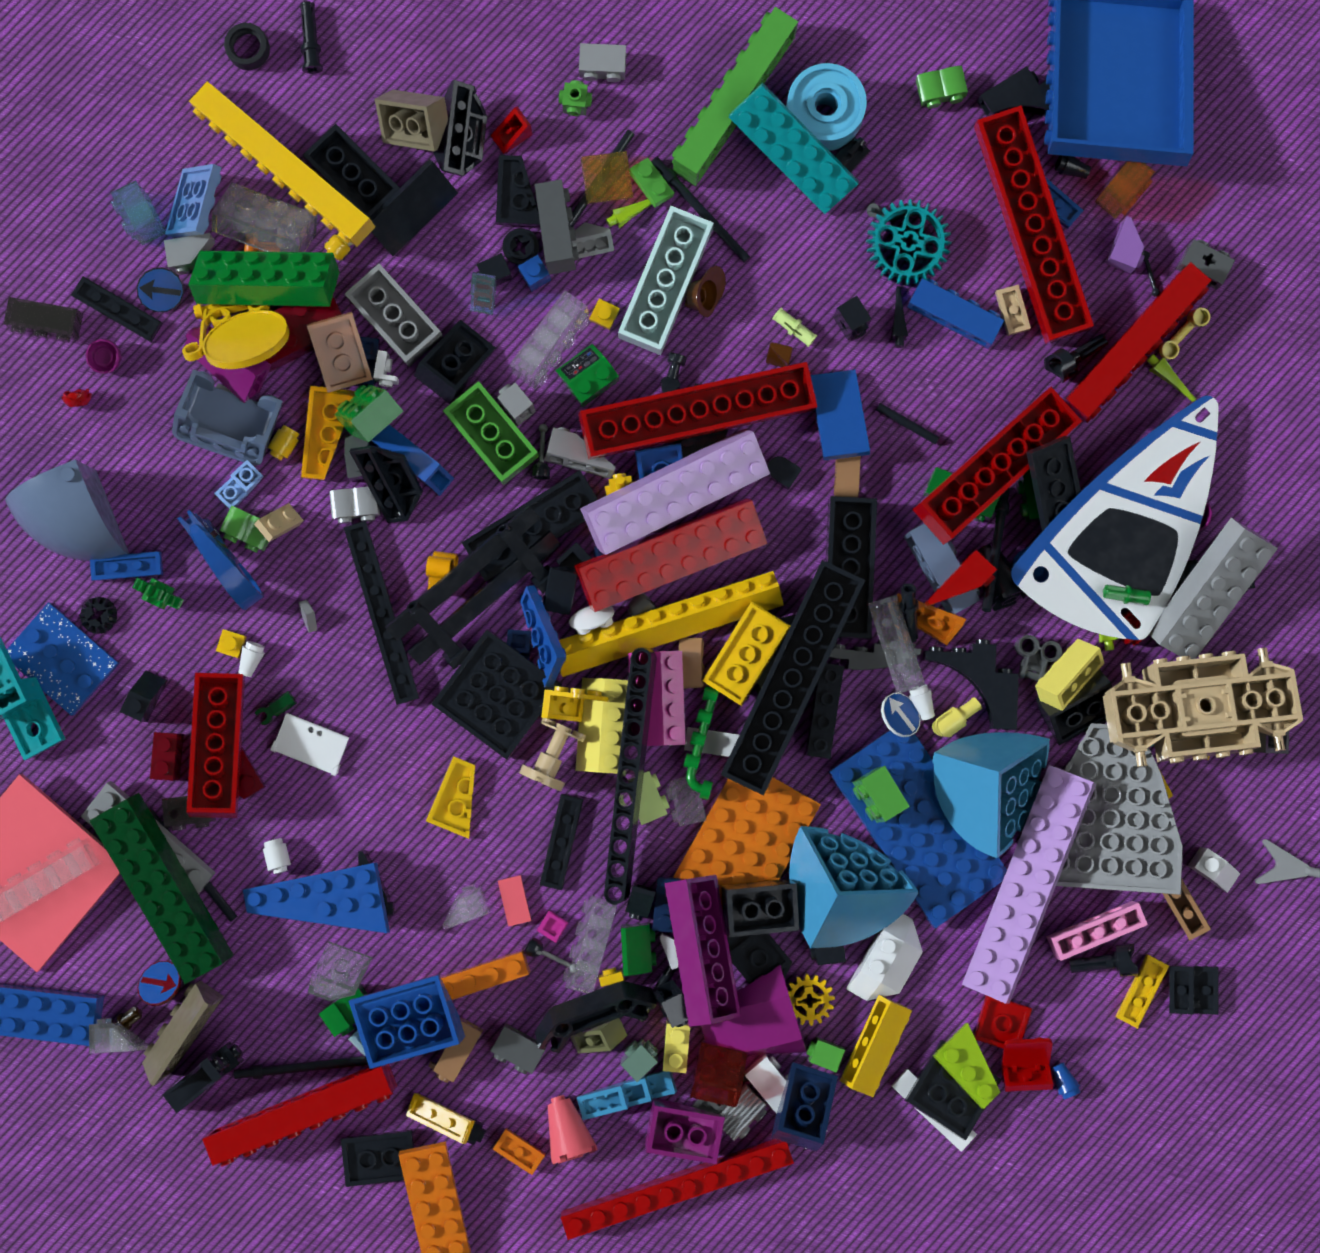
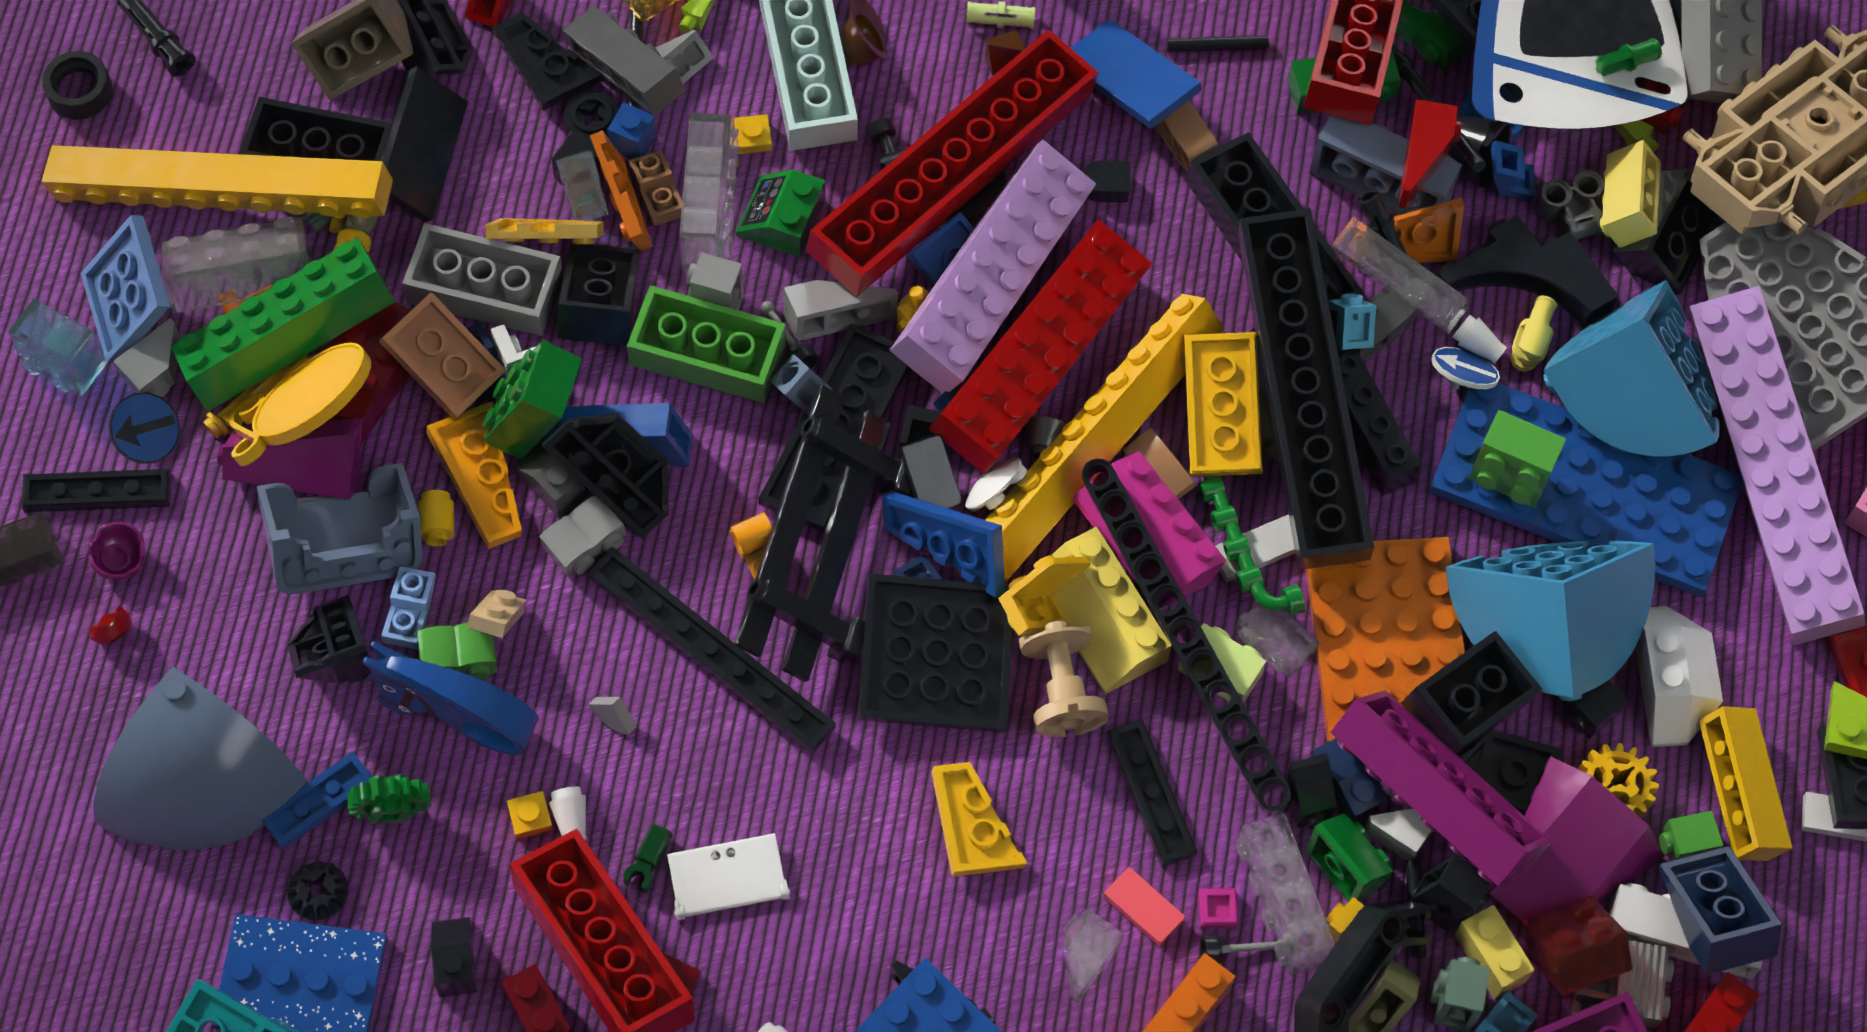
camera: 35 degrees left, 20 degrees down
none -> black wedge [287,594,372,684]
none -> yellow wing [485,218,604,244]
none -> orange wing [590,130,653,251]
none -> medium nougat slope [629,150,686,226]
none -> sand blue brick [770,354,832,416]
none -> medium azure bracket [1329,294,1376,350]
none -> blue slope [1491,141,1536,202]

